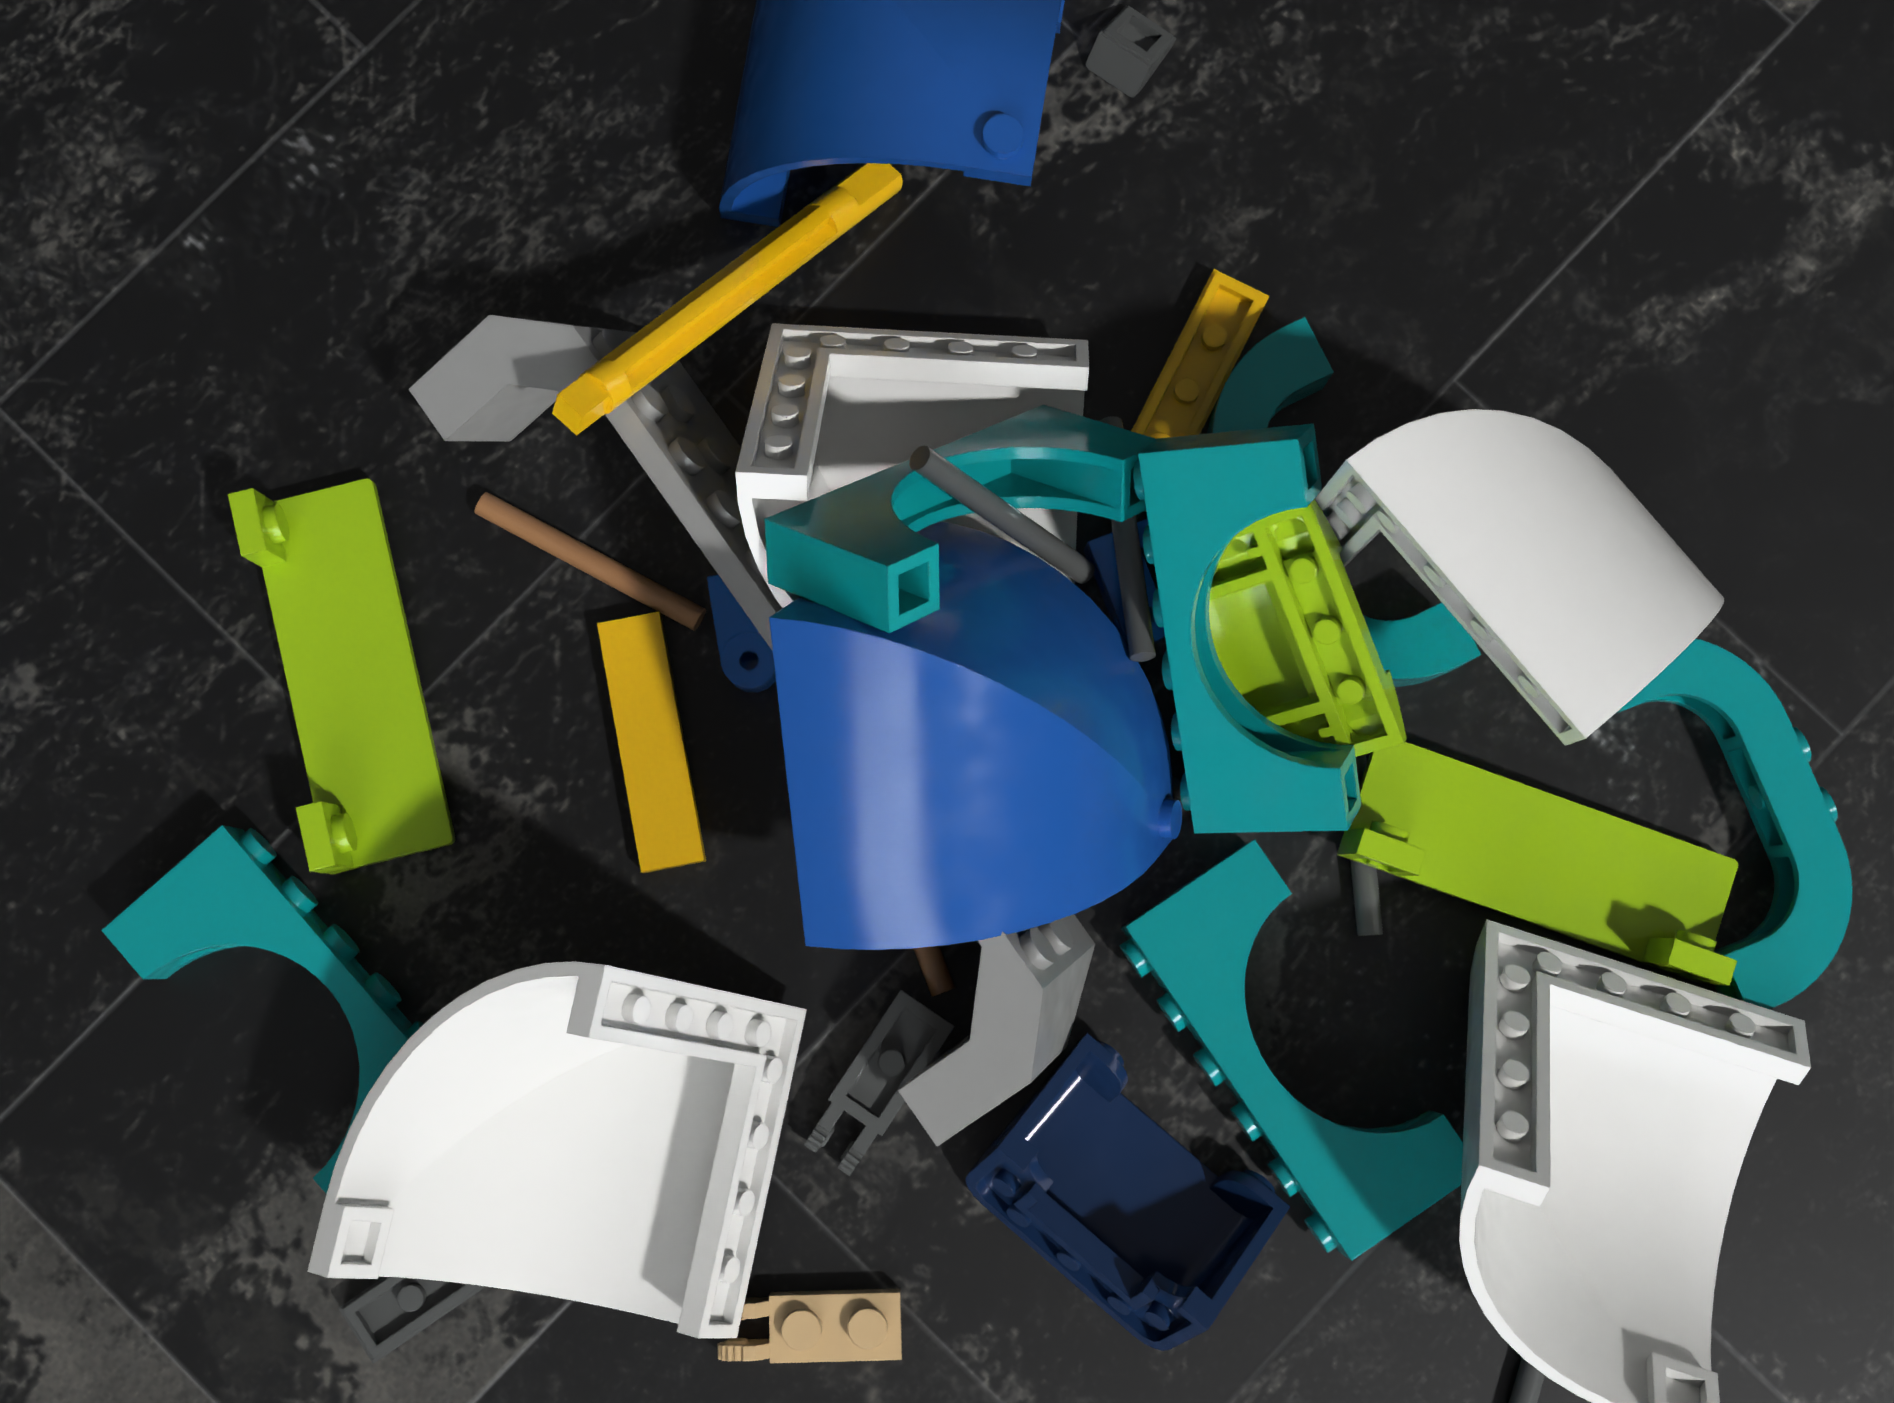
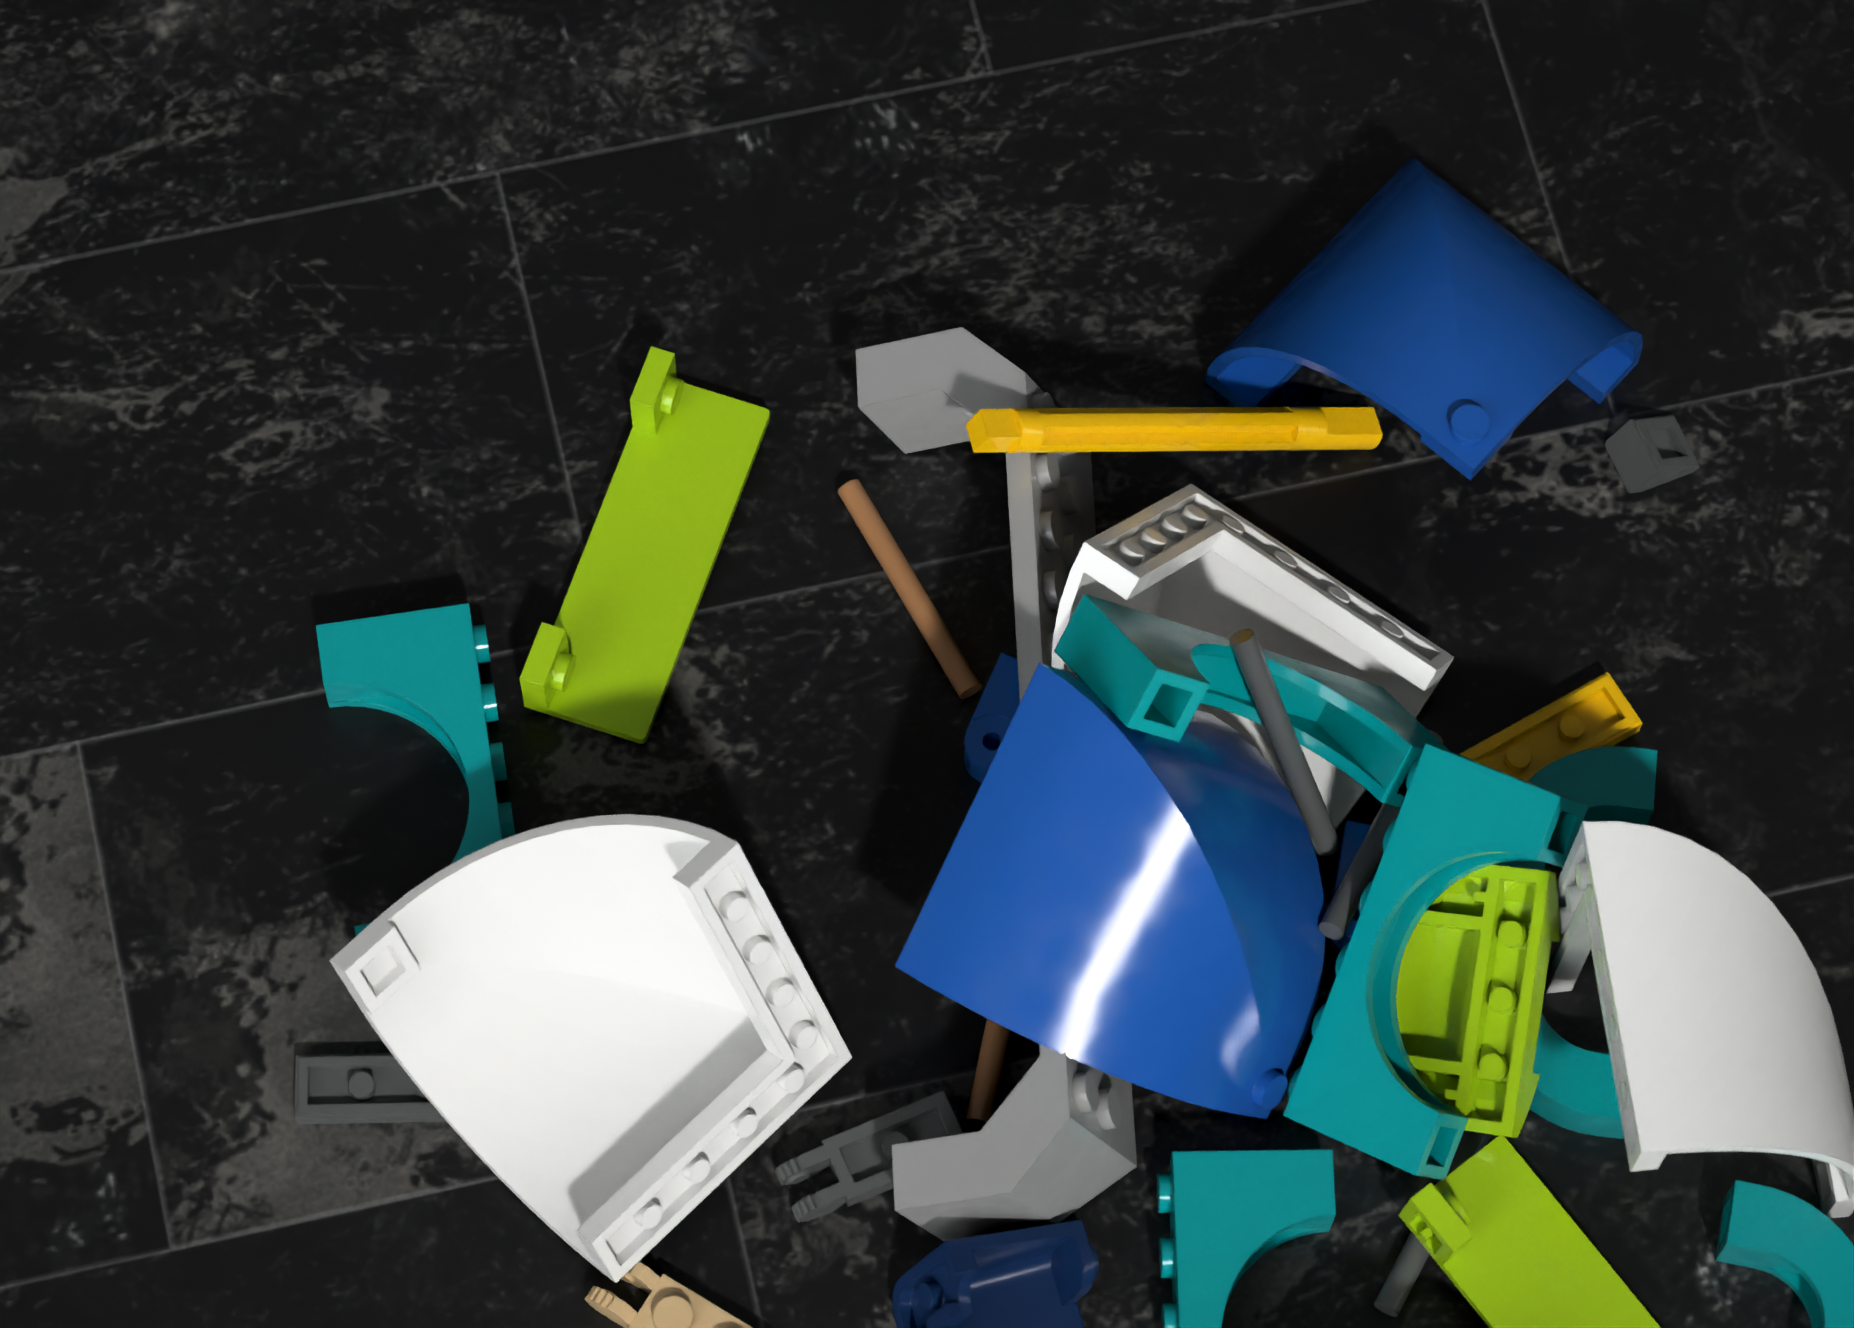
camera: 30 degrees right, 15 degrees down
yellow tile [597,611,706,873] -> none

